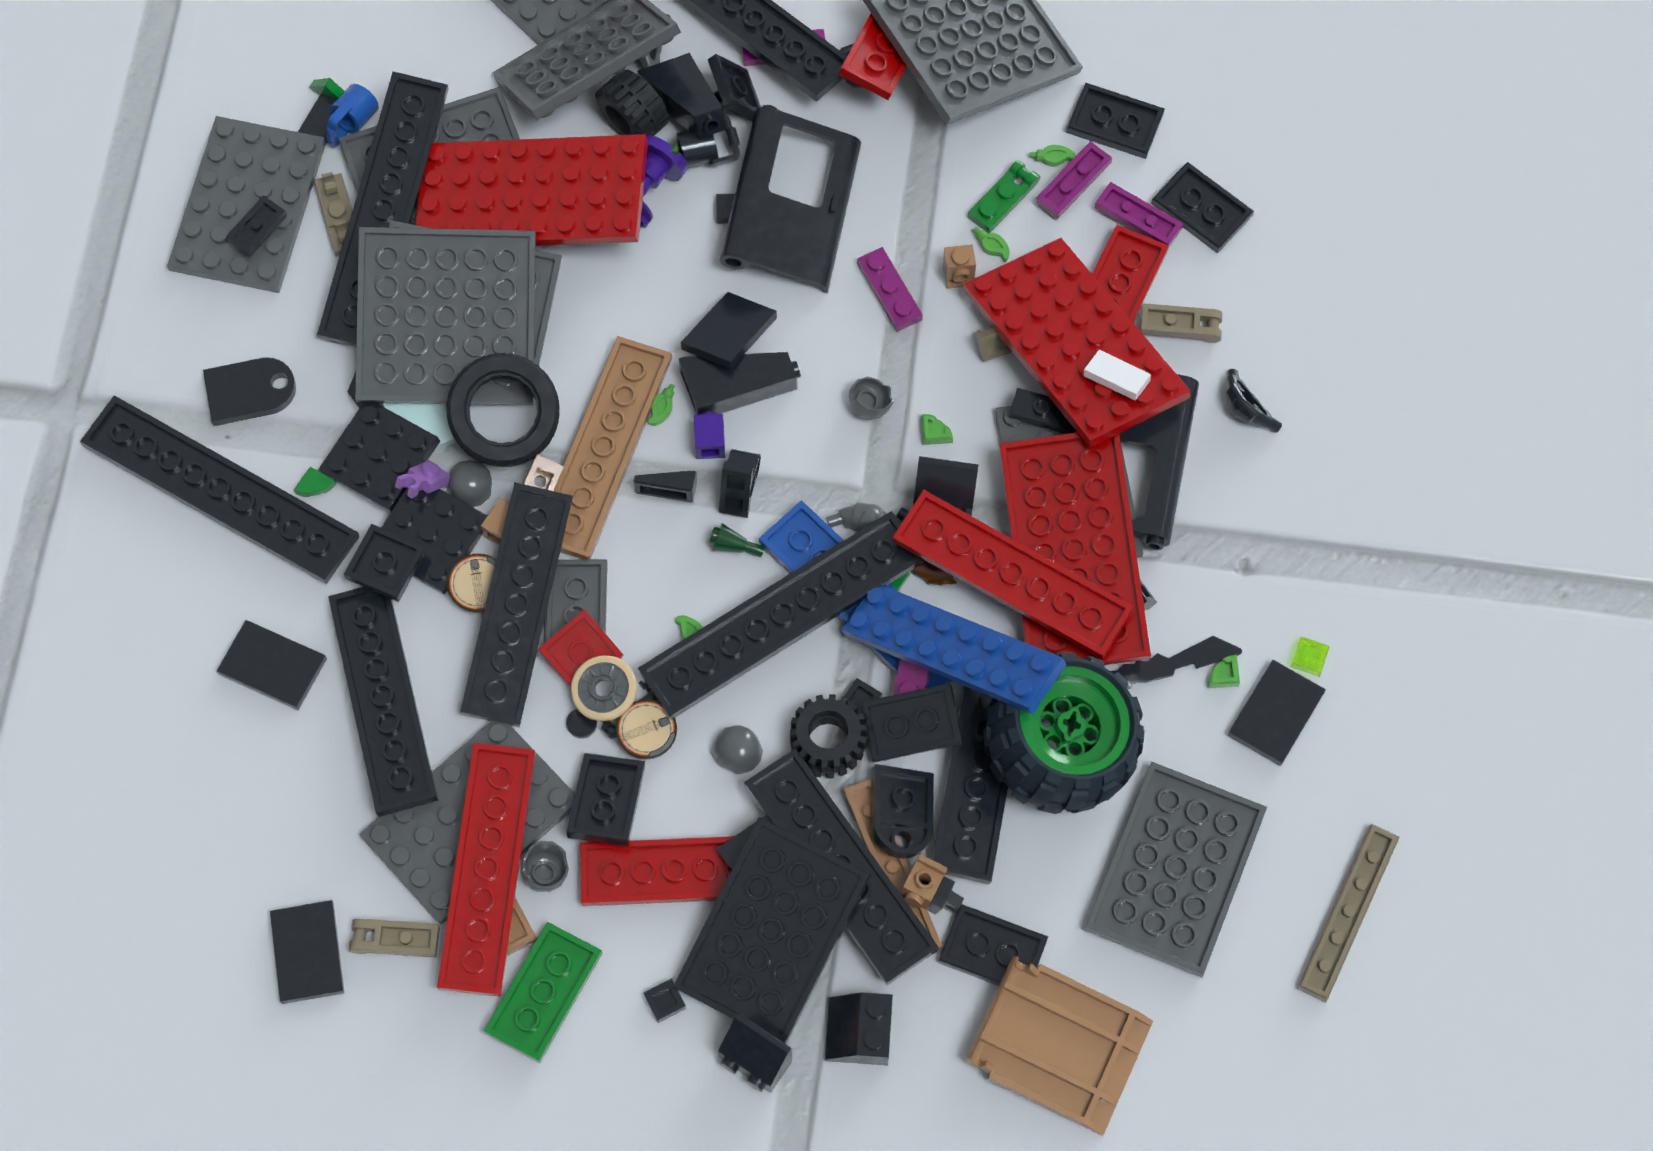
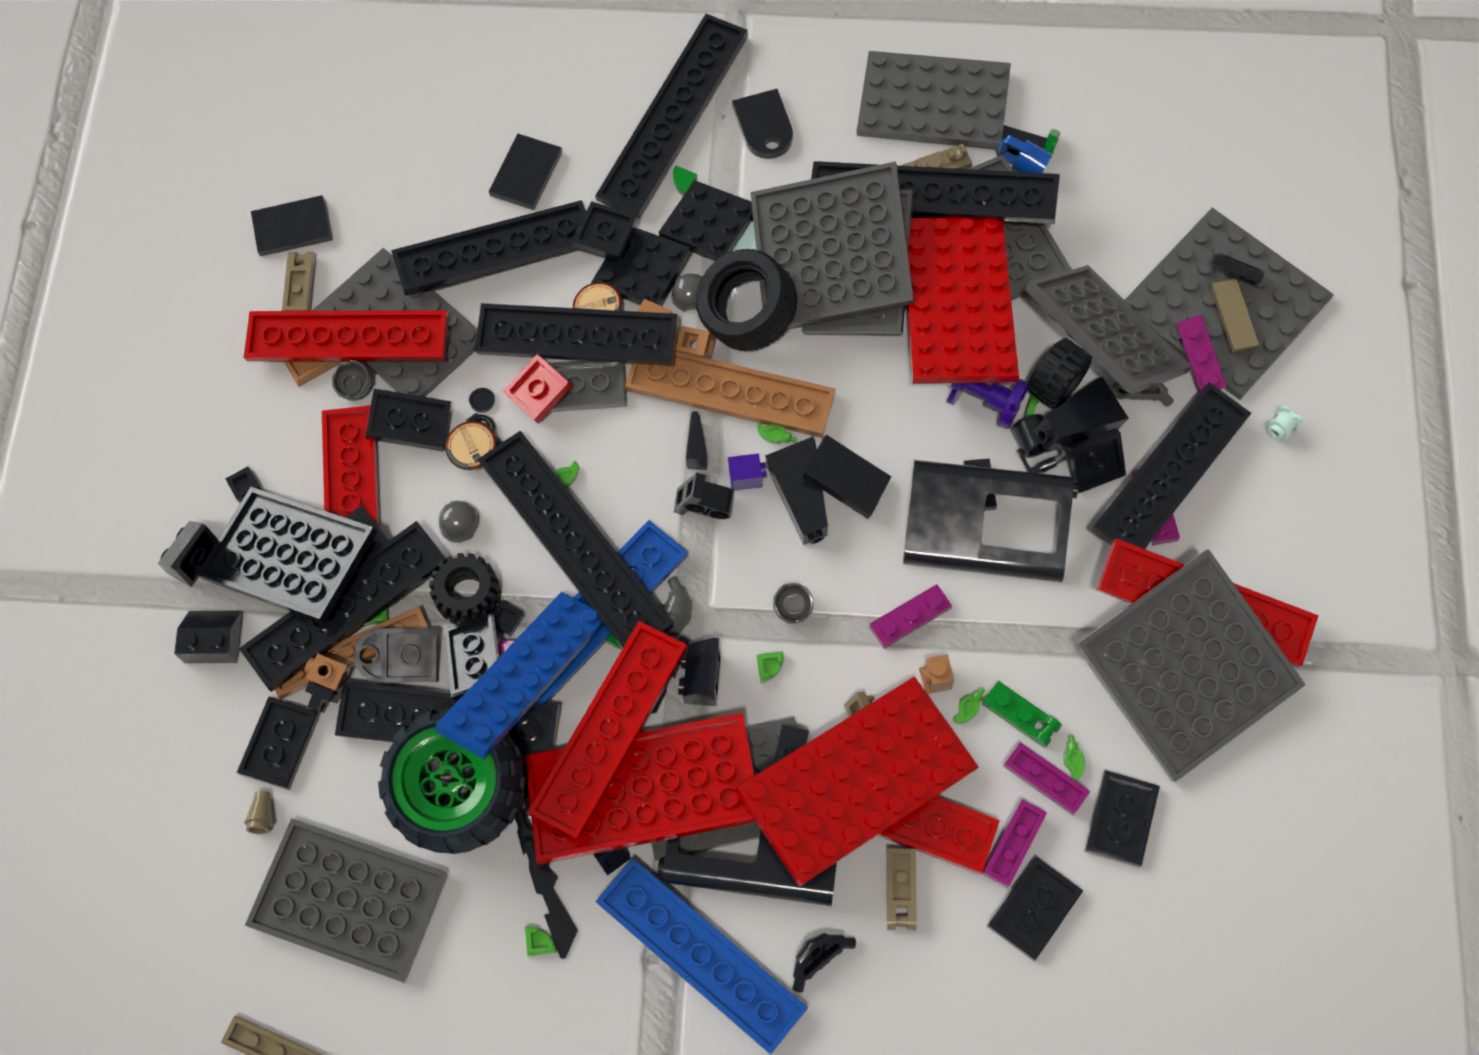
camera: 90 degrees right, 0 degrees up
black plate [226,195,287,257] -> none
medium lavender plate [395,460,450,498] -> none
green plate [484,922,603,1063] -> none
wheel [571,655,637,721] -> none
dark green cone [709,523,765,557] -> none
medium nougat piece [965,956,1153,1136] -> none
white tile [1084,350,1151,401] -> none
black tile [1227,659,1326,766] -> none
clear neon green plate [1291,636,1330,677] -> none
none -> dark tan cone [244,791,273,835]
none -> blue plate [595,858,808,1055]

